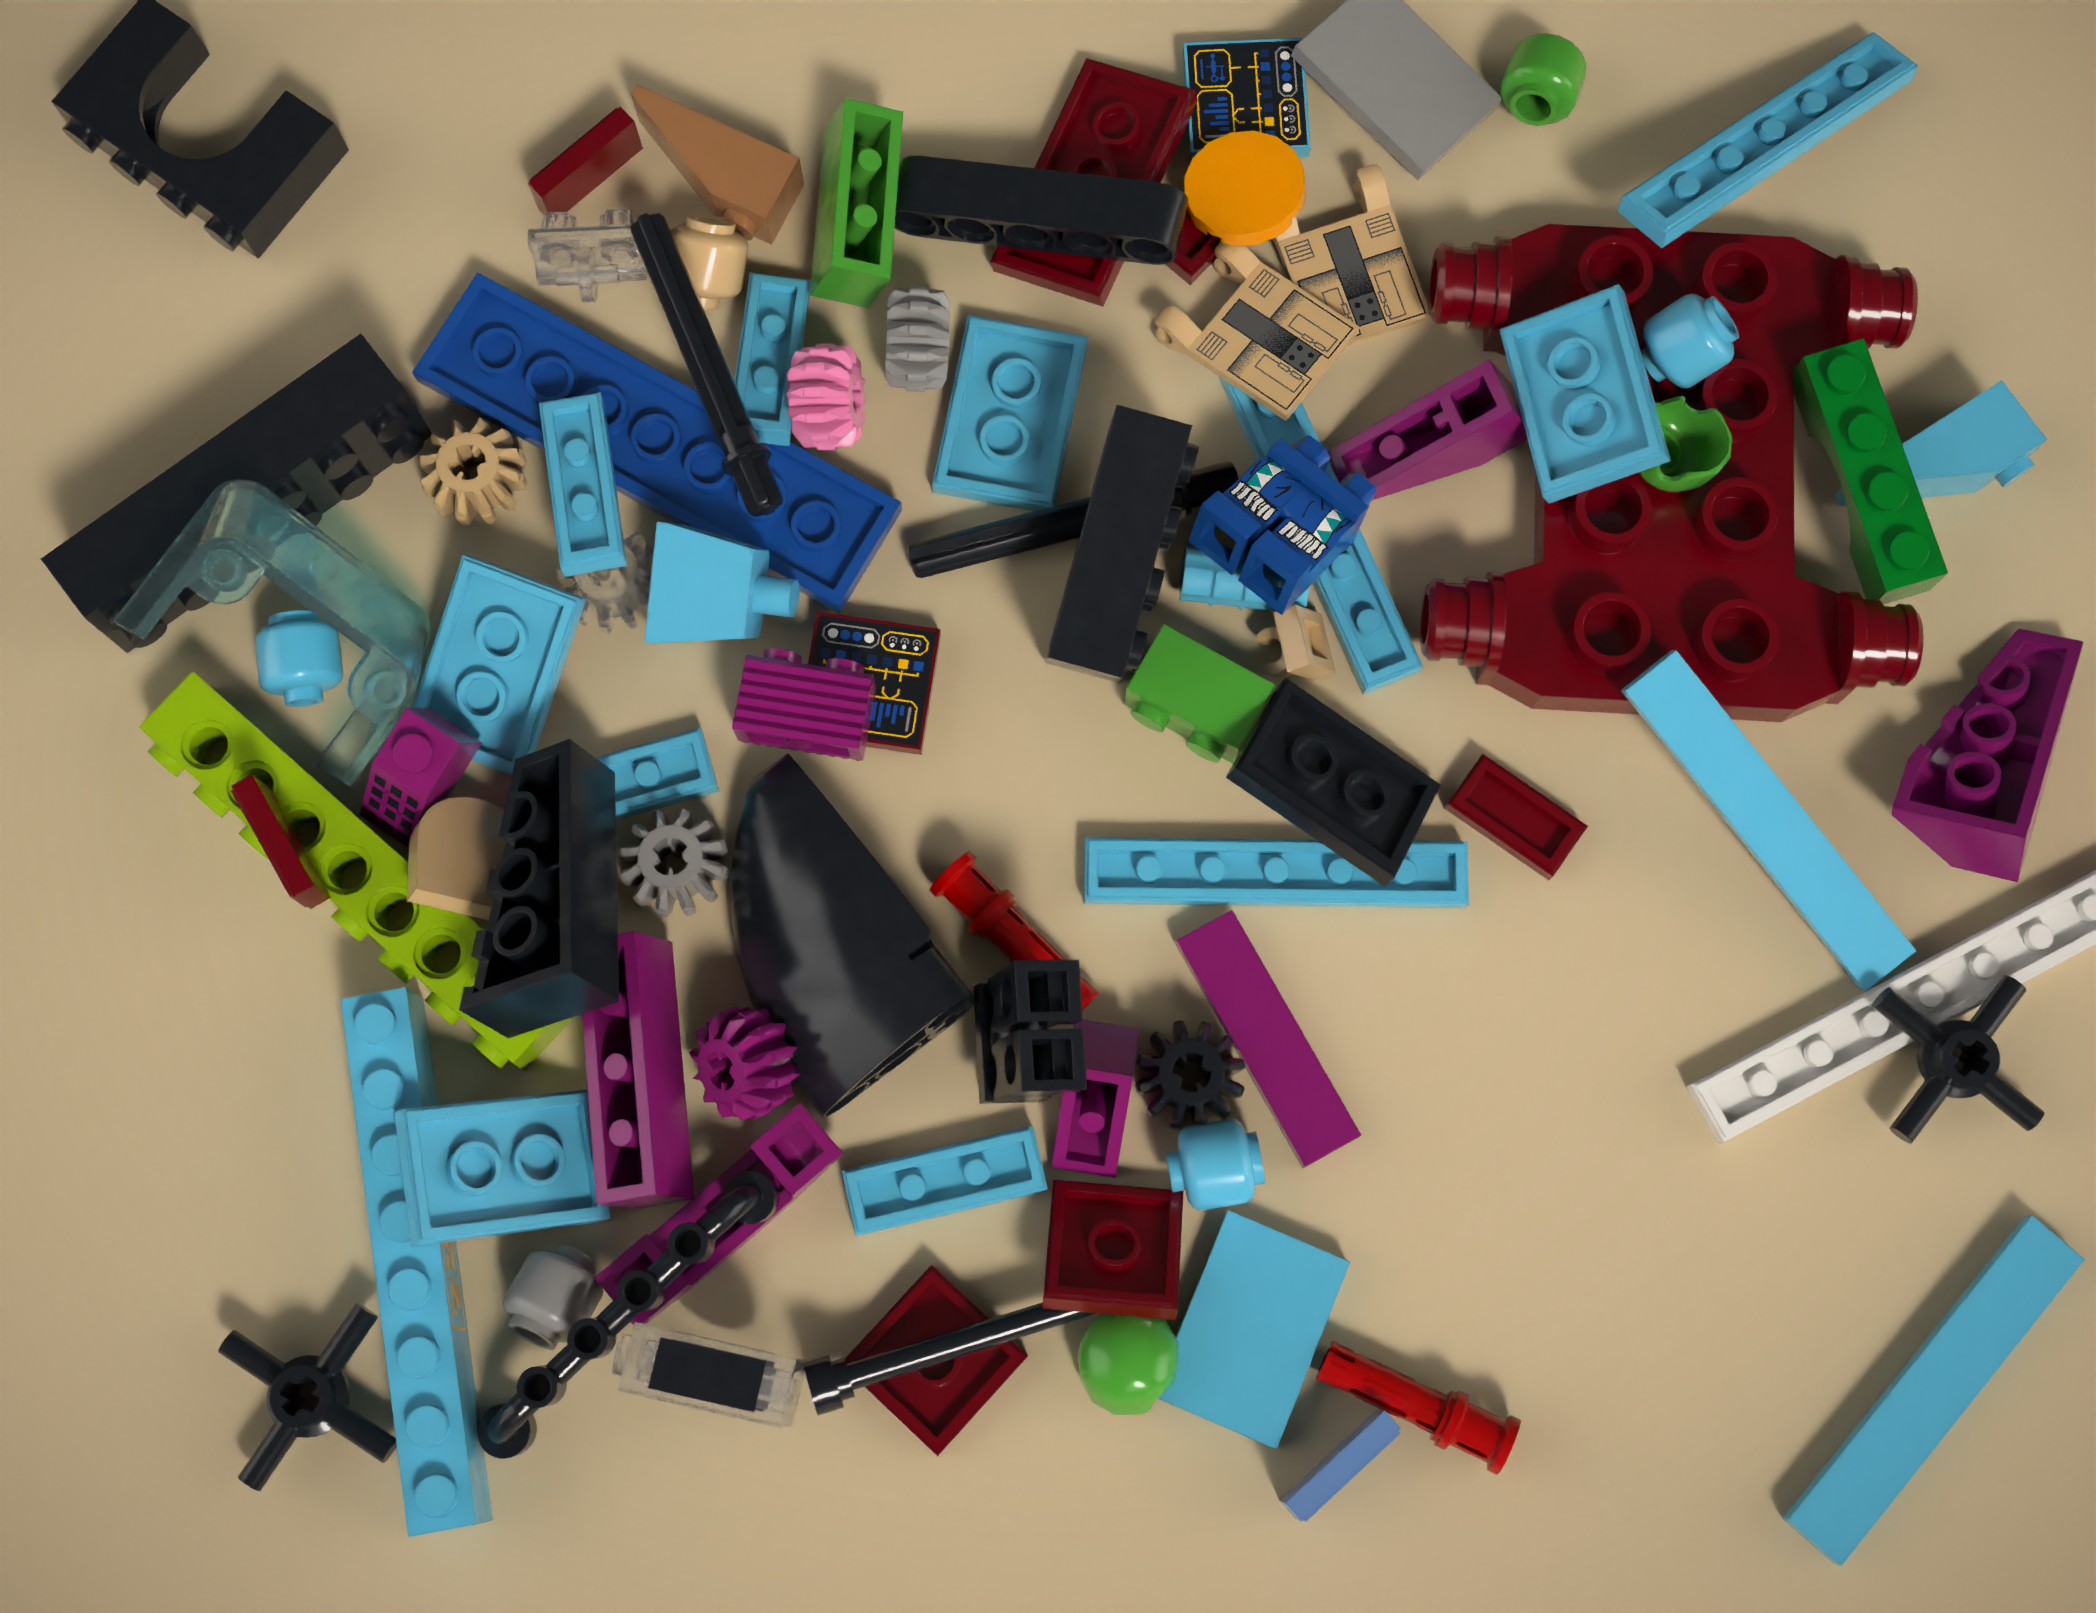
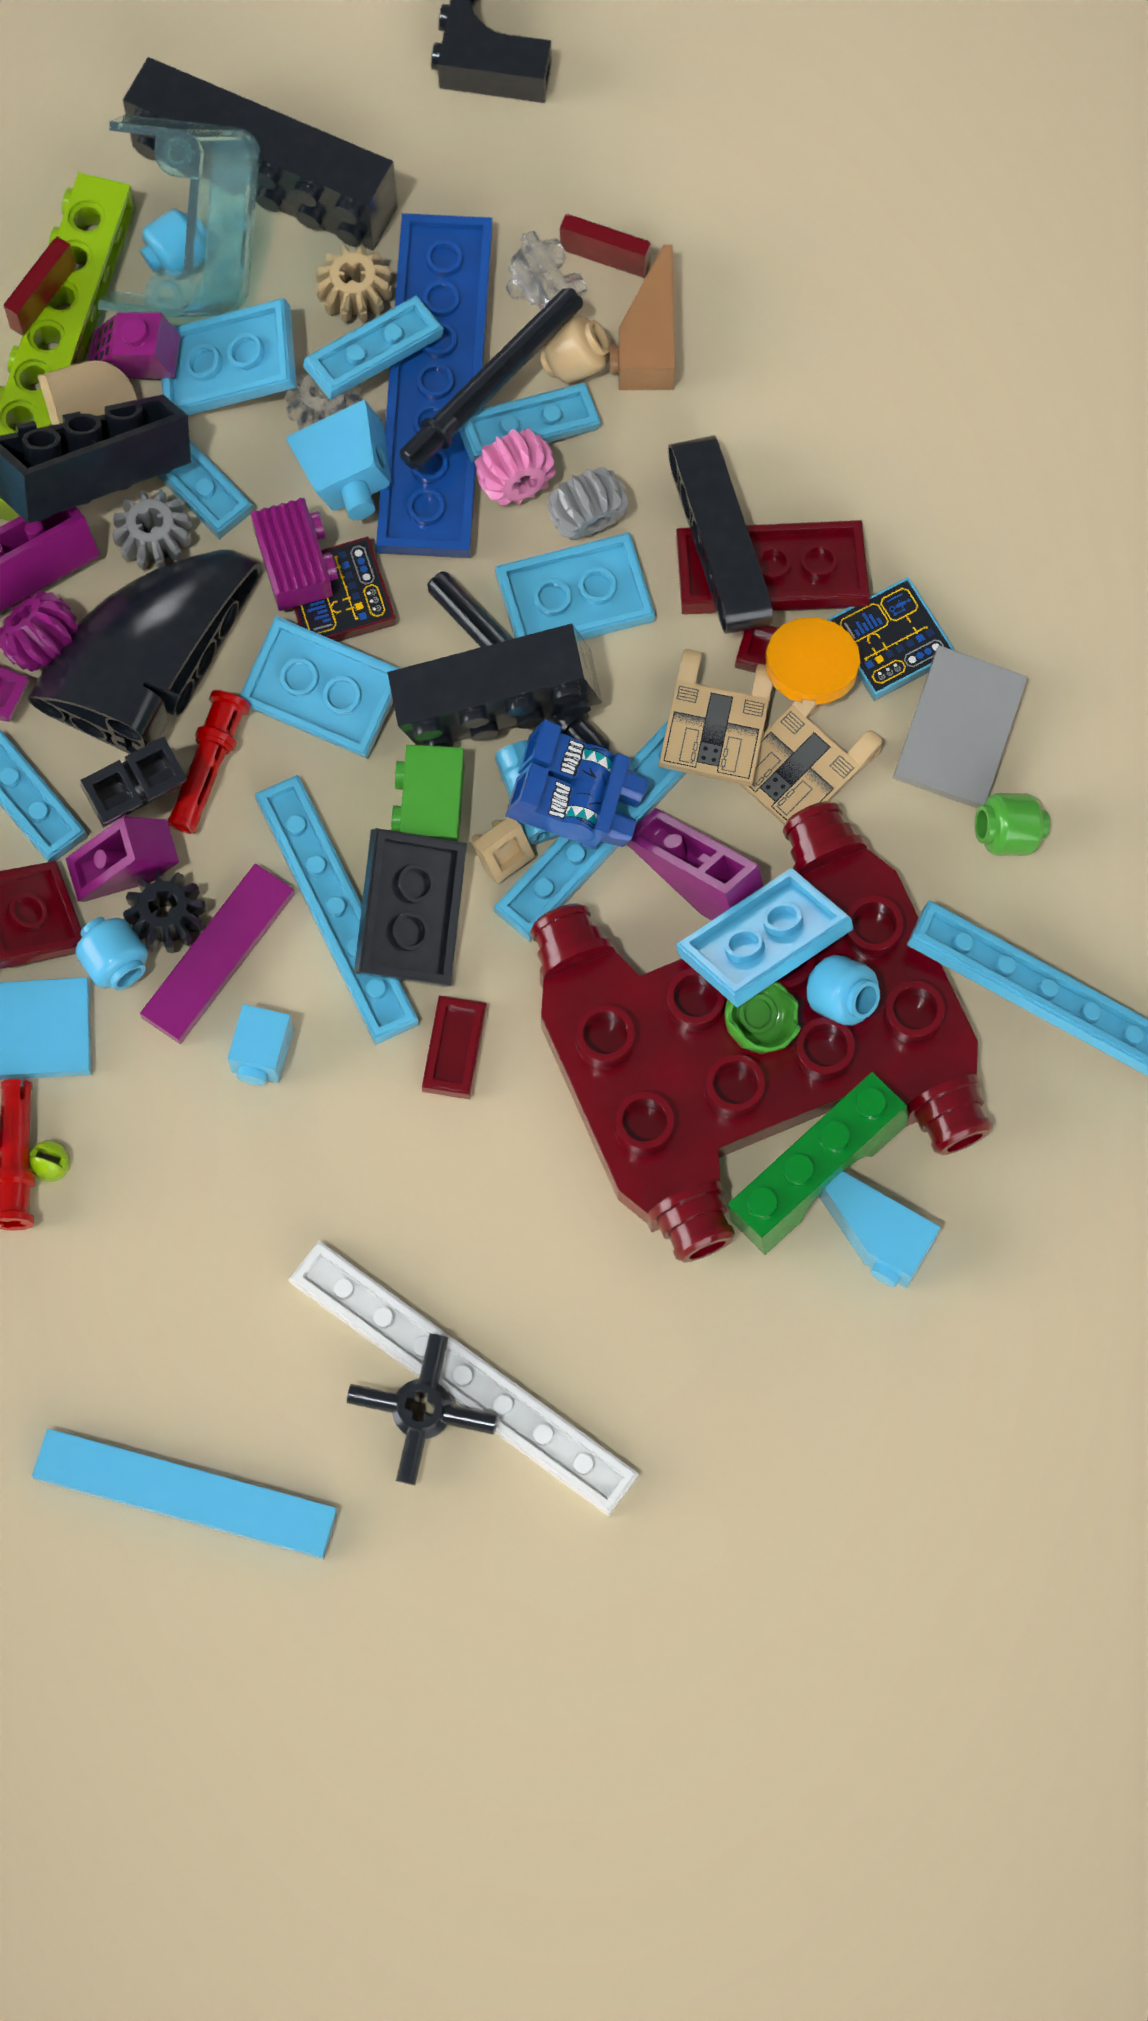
camera: 65 degrees right, 5 degrees down
bright green brick [810,98,903,308] -> none
medium azure tile [1621,650,1917,991] -> none
magenta wedge [1892,628,2083,882] -> none
none -> lime hinge [29,1140,70,1182]
none -> medium azure brick [228,1004,294,1086]
none -> medium azure tile [239,616,400,759]

